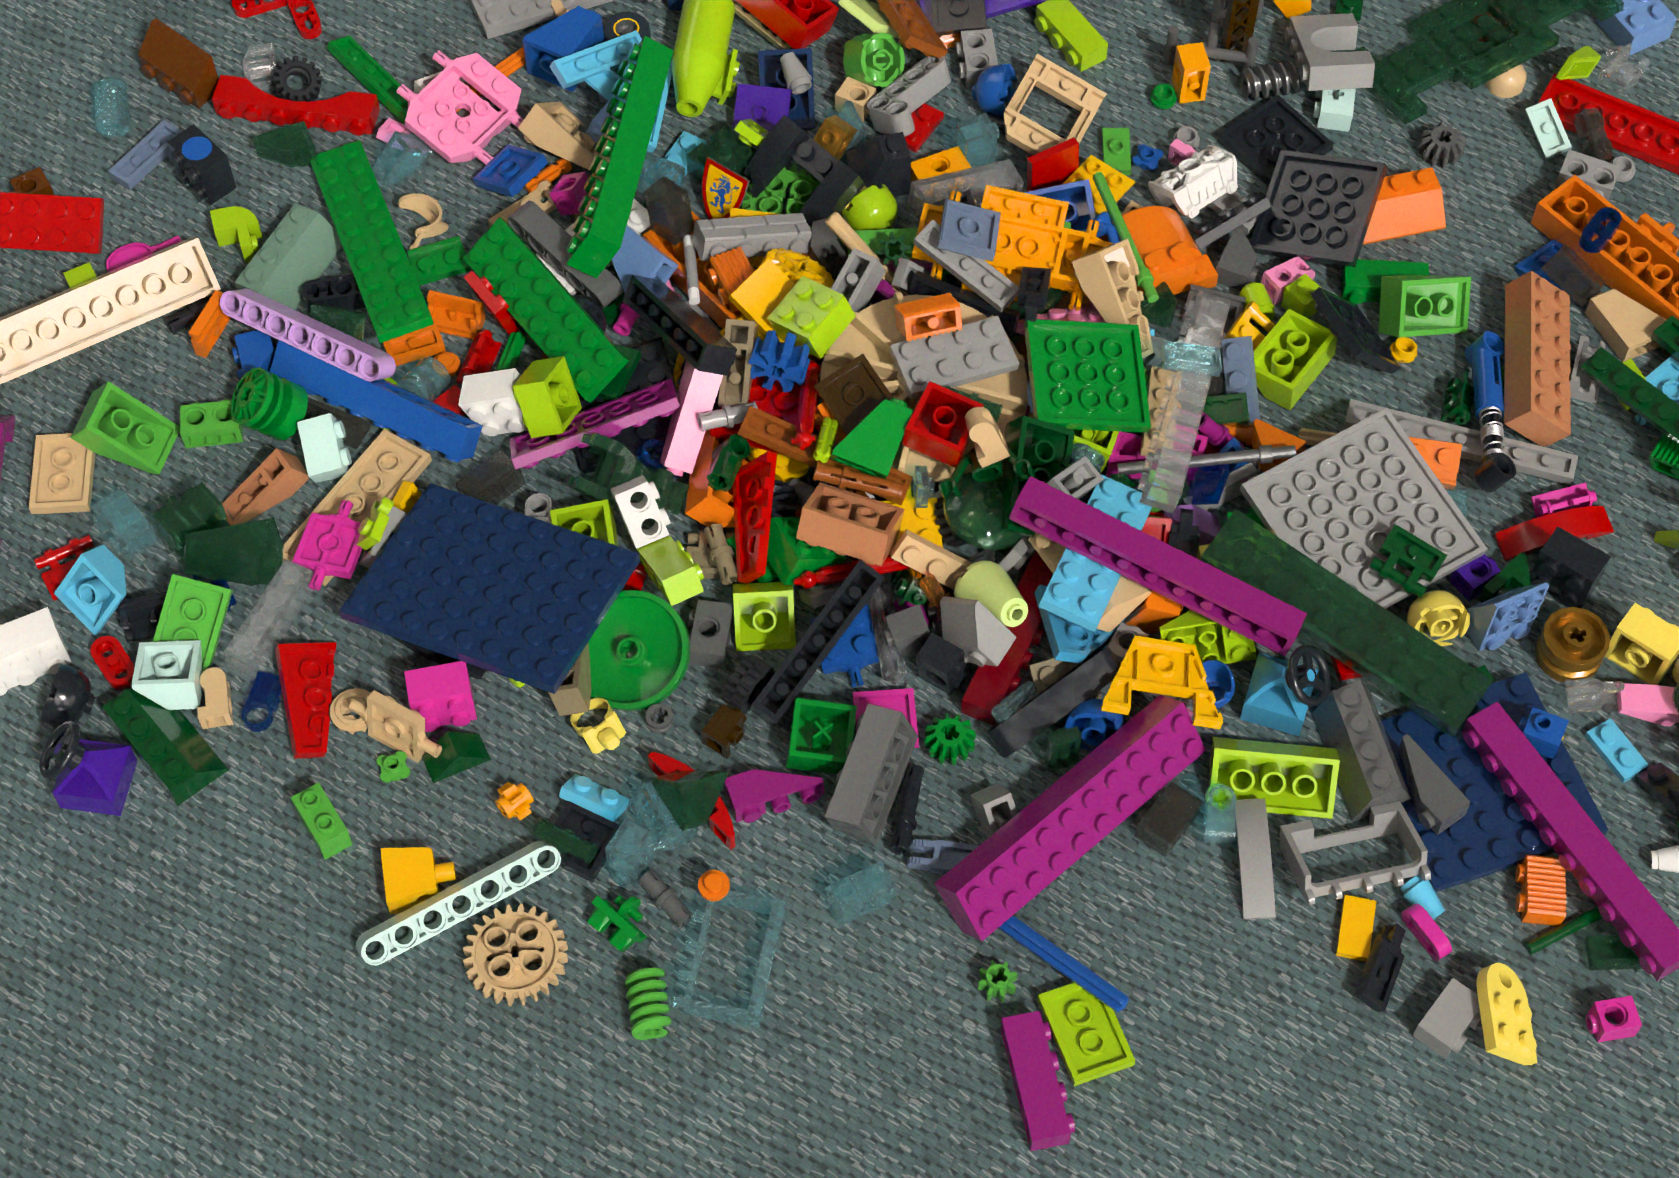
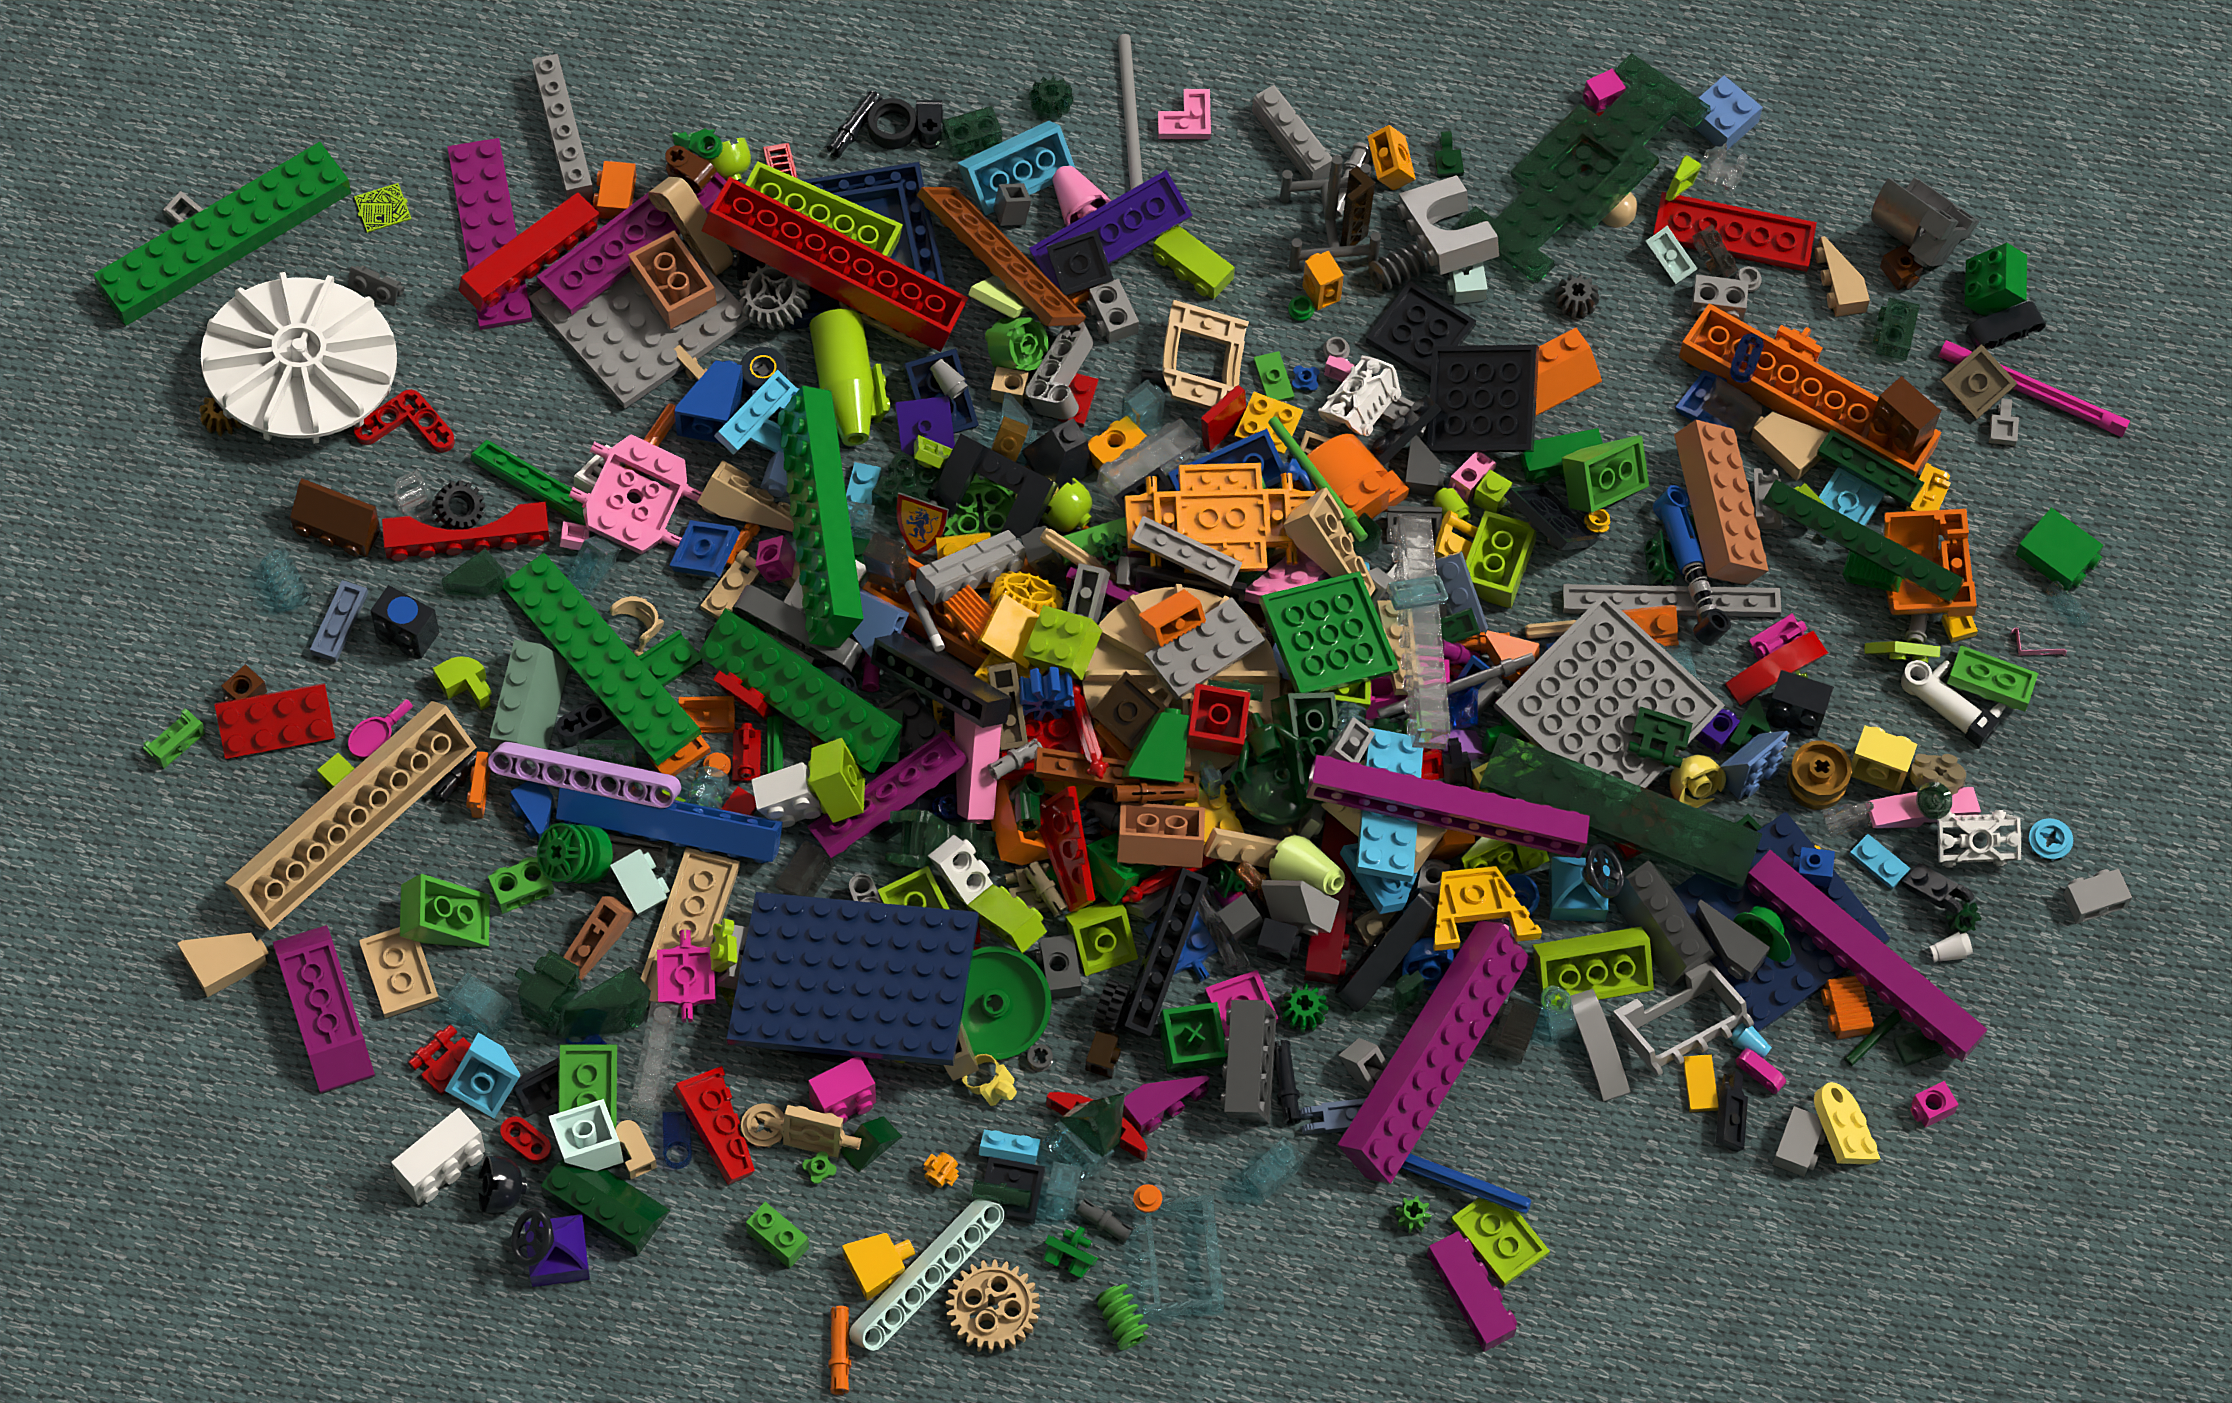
camera: 20 degrees left, 5 degrees up
yellow plate [392,481,422,514] -> none
lime axle [813,417,839,463] -> none
sand blue tile [937,199,1001,261] -> none
tan leg [965,407,1010,468] -> none
blue cylinder [972,64,1017,117] -> none
clear light blue axle [991,681,1038,723] -> none
black hinge [1018,267,1051,322] -> none
none -> orange pin [828,1306,851,1395]
none -> green piece [1733,906,1791,962]

